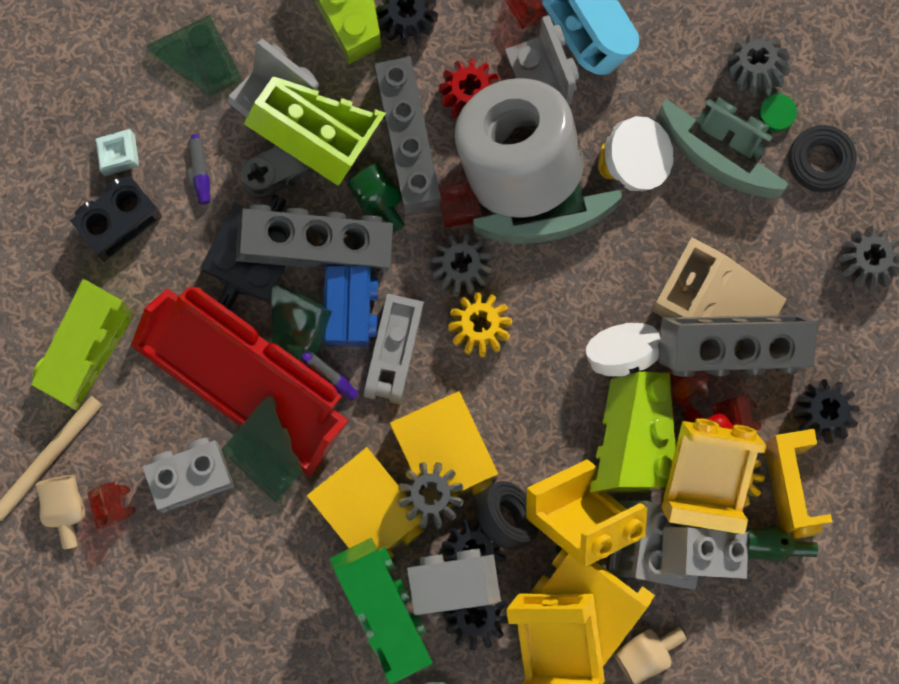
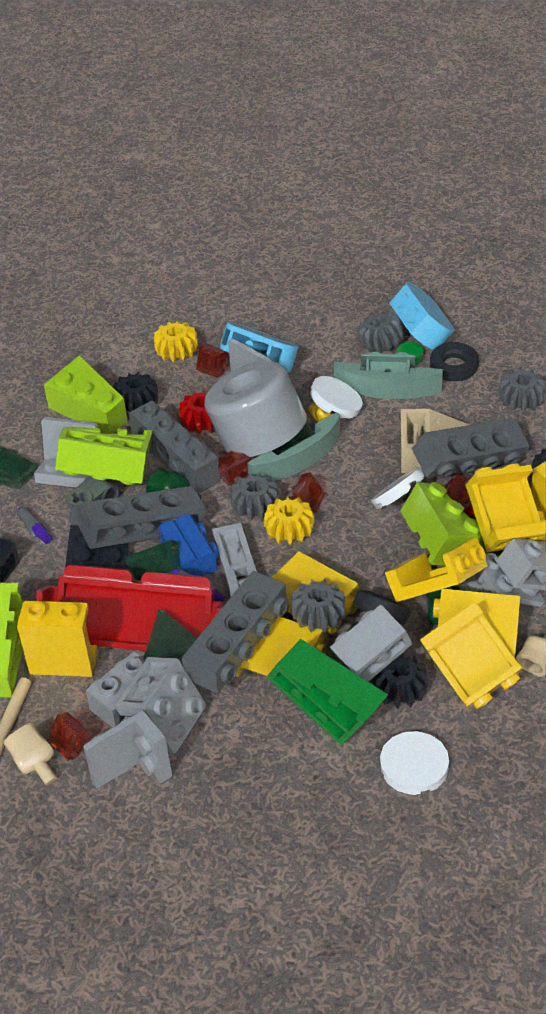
camera: 25 degrees left, 35 degrees down
none -> yellow panel [17,601,98,677]
none -> light grey bracket [84,710,172,789]
none -> light grey bracket [114,657,206,753]
none -> dark grey brick [182,571,289,694]
none -> clear red tile [289,472,325,513]
none -> medium azure brick [389,282,455,350]

